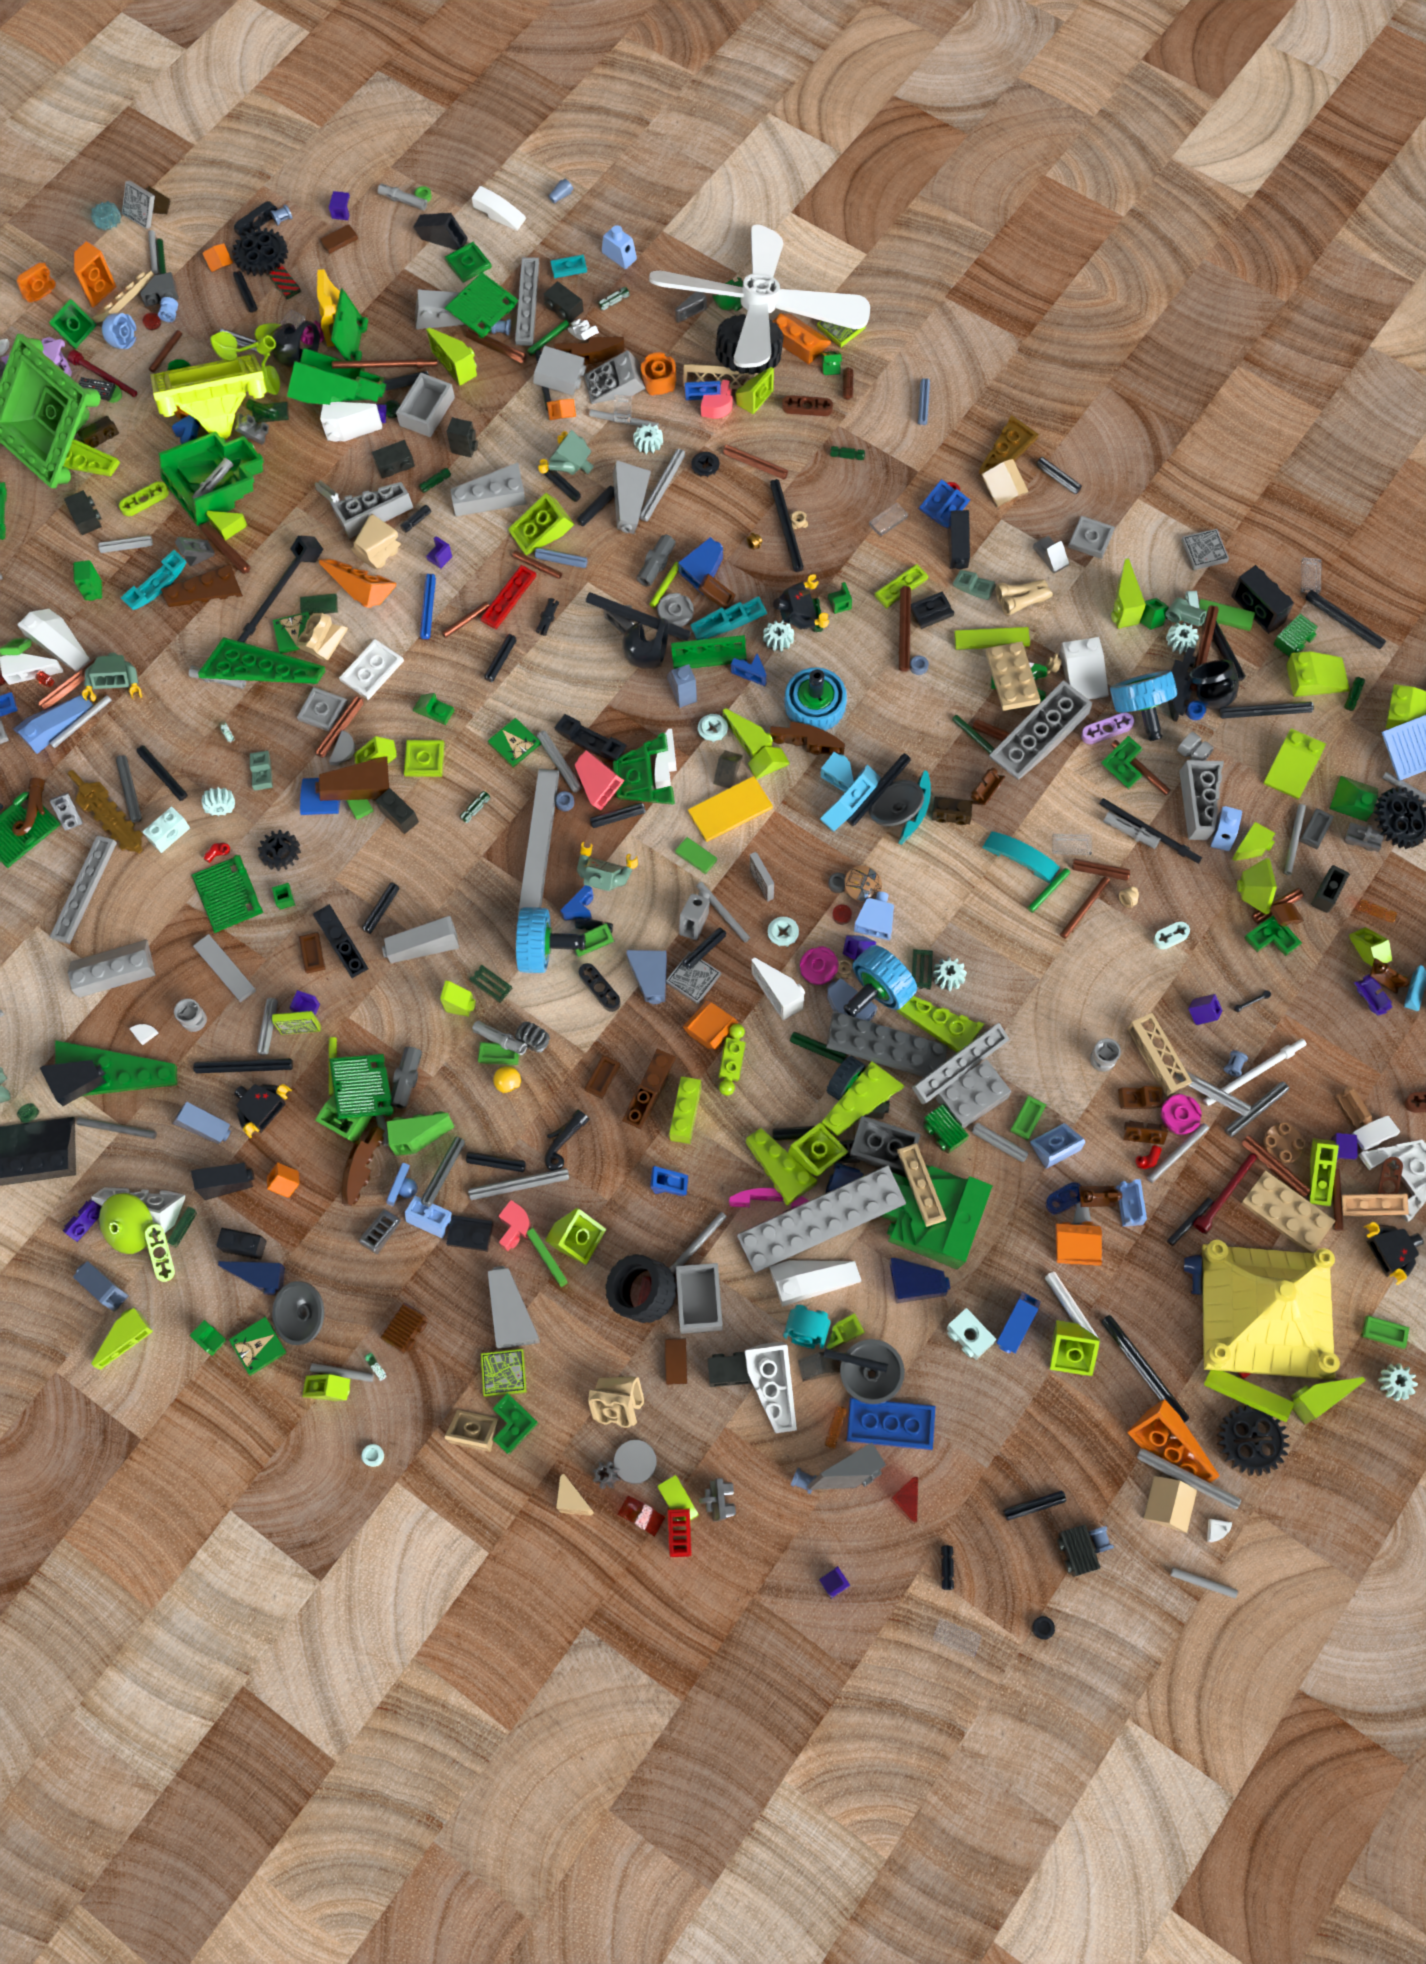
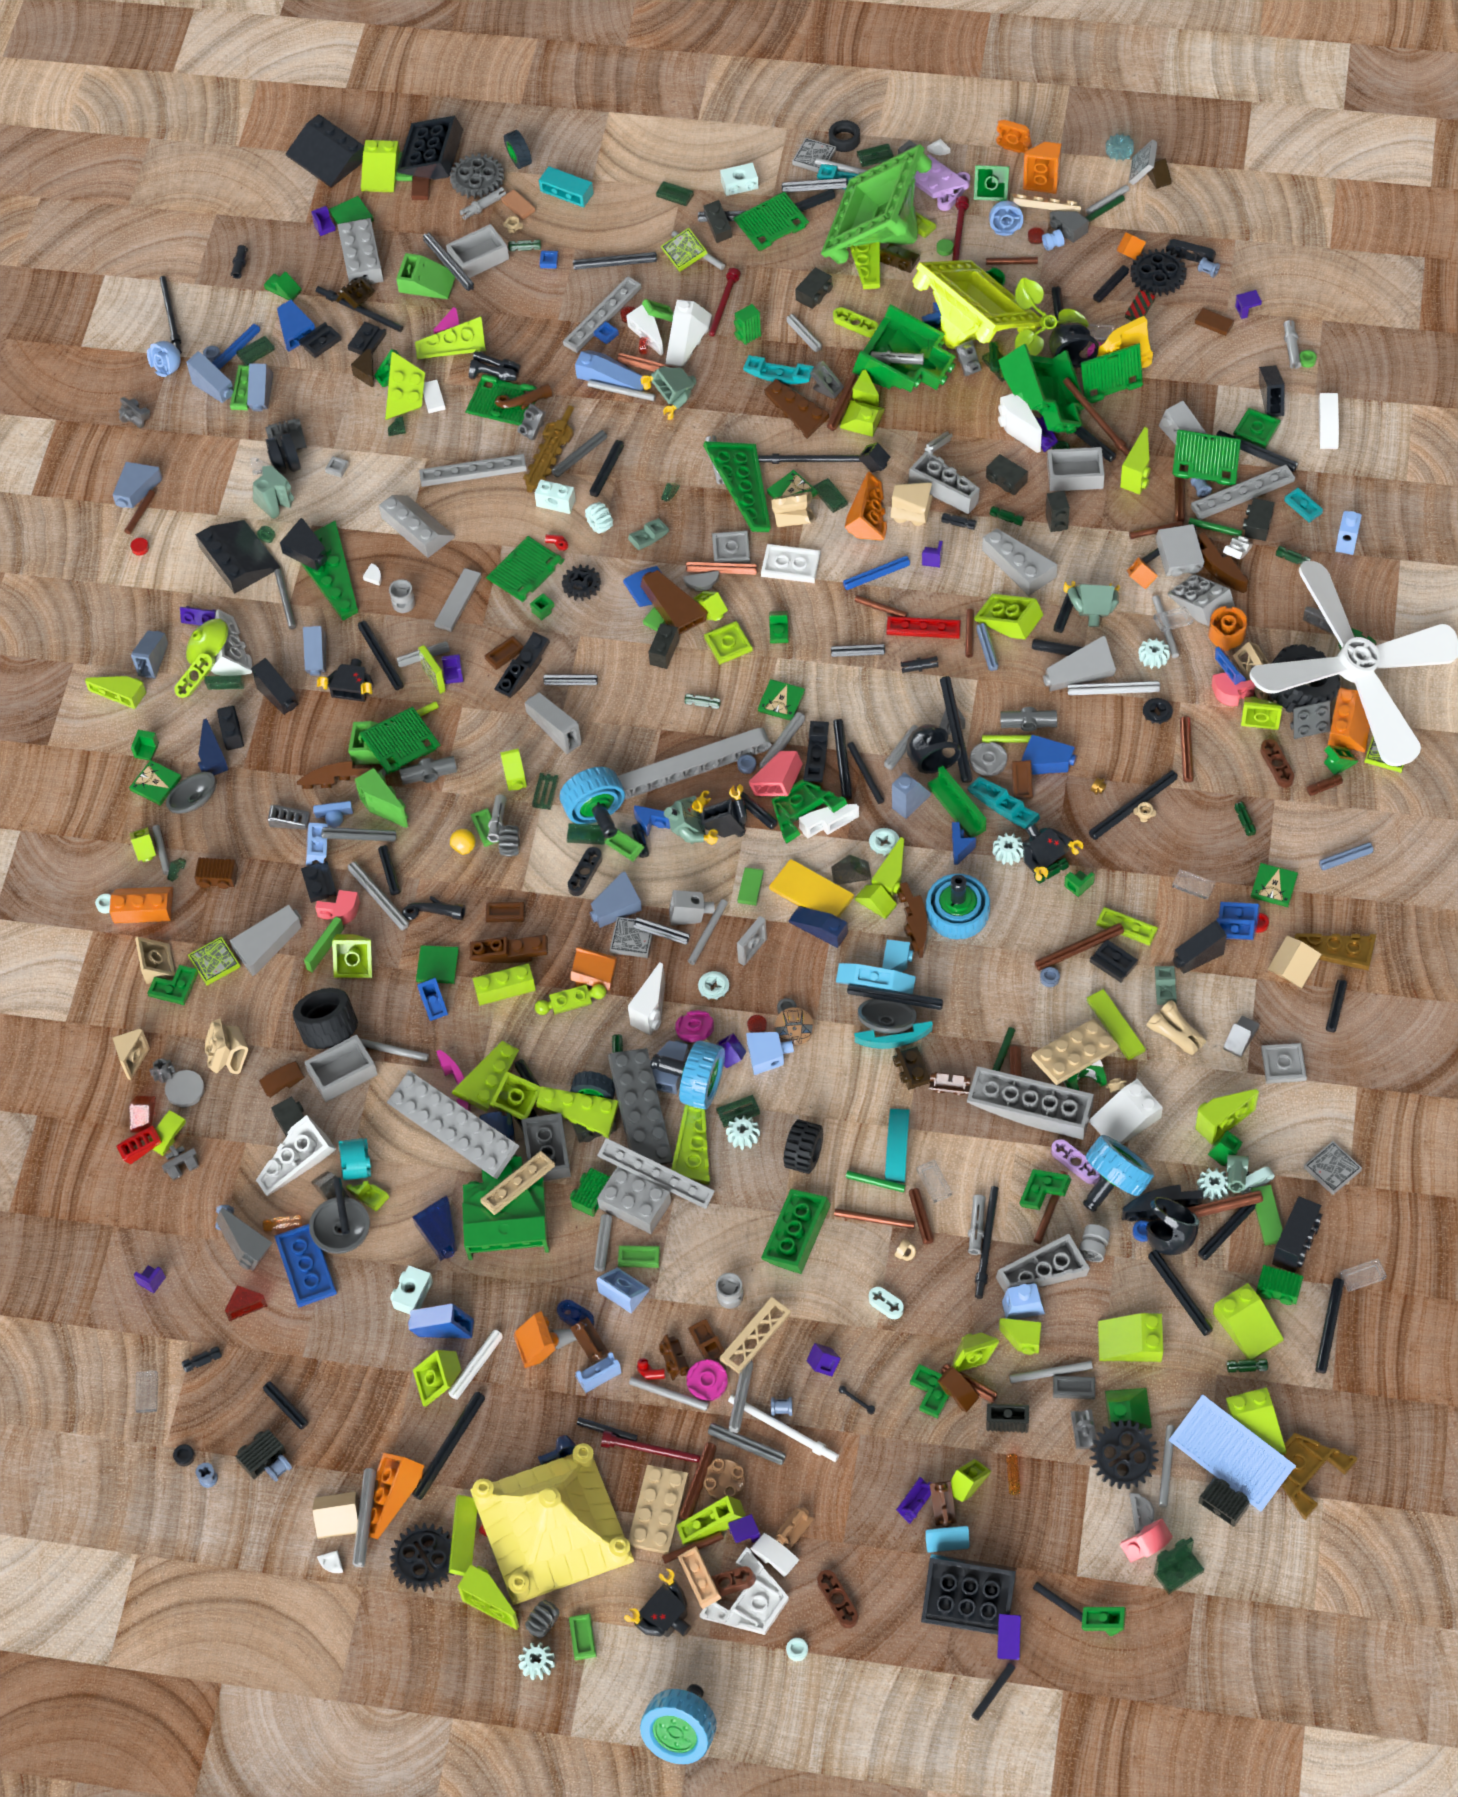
camera: 65 degrees right, 10 degrees down
tile [79,377,116,401] -> none
orange panel [267,1162,300,1198] -> none
sand blue cone [548,179,573,204] -> none
white wedge [769,1260,861,1307] -> none
light grey bar [1170,1567,1238,1599] -> none
none -> orange slope [109,887,173,923]
none -> sand blue bush [195,1463,218,1488]
none -> green tile [416,945,459,984]
none -> dark grey gear [525,1600,559,1638]
none -> clear green tile [566,823,605,845]
none -> black torso [692,784,747,838]
none -> dark red piece [709,268,741,337]
none -> green slope [761,1189,831,1274]
none -> black tyre [783,1119,823,1174]
none -> dark blue slope [789,907,848,948]
none -> black axle [833,719,852,800]
none -> lime slope [840,400,884,437]
none -> black bar [847,742,884,804]
none -> light grey axle [884,725,918,770]
none -> copper piece [1129,521,1183,539]
none -> black axle [1216,430,1298,472]
none -> green tile [1251,863,1298,907]
none -> hinge [1290,700,1330,739]

